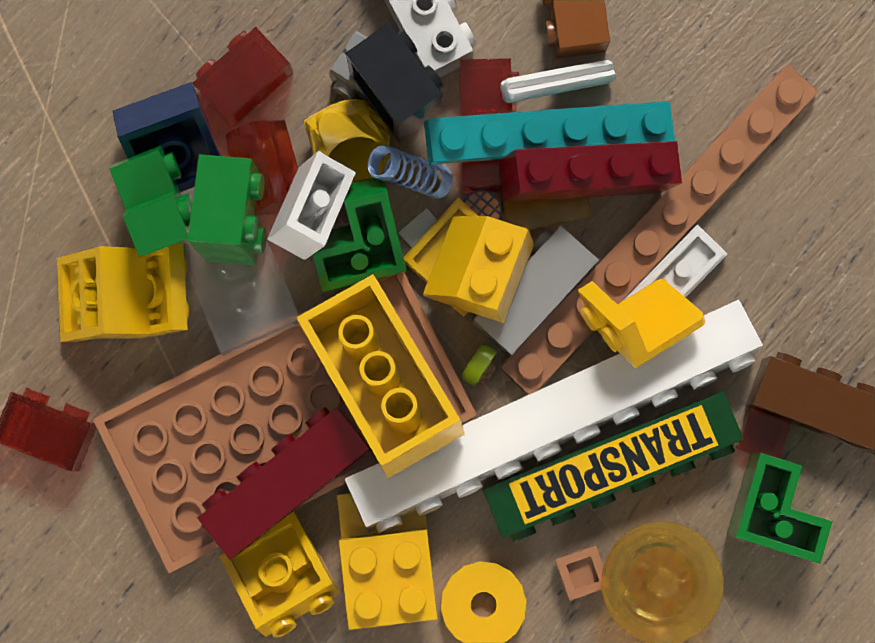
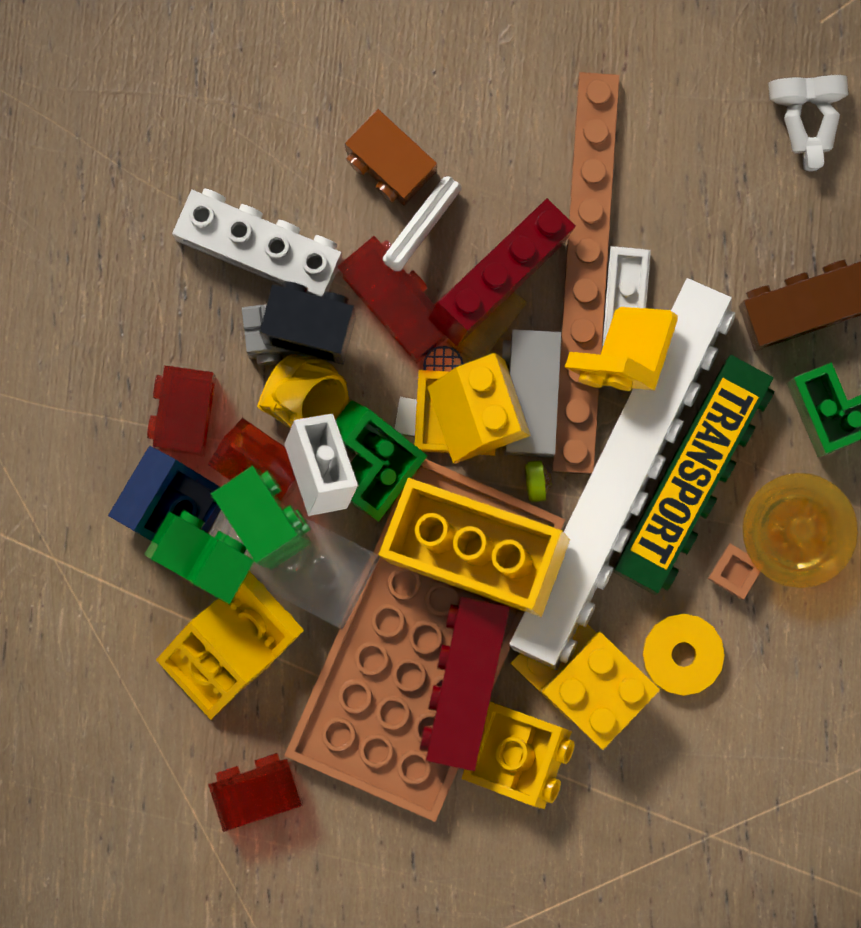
camera: 40 degrees left, 0 degrees up
light blue piece [368,145,453,198] -> none
teal plate [424,101,675,165] -> none
clear red tile [735,408,791,459] -> none

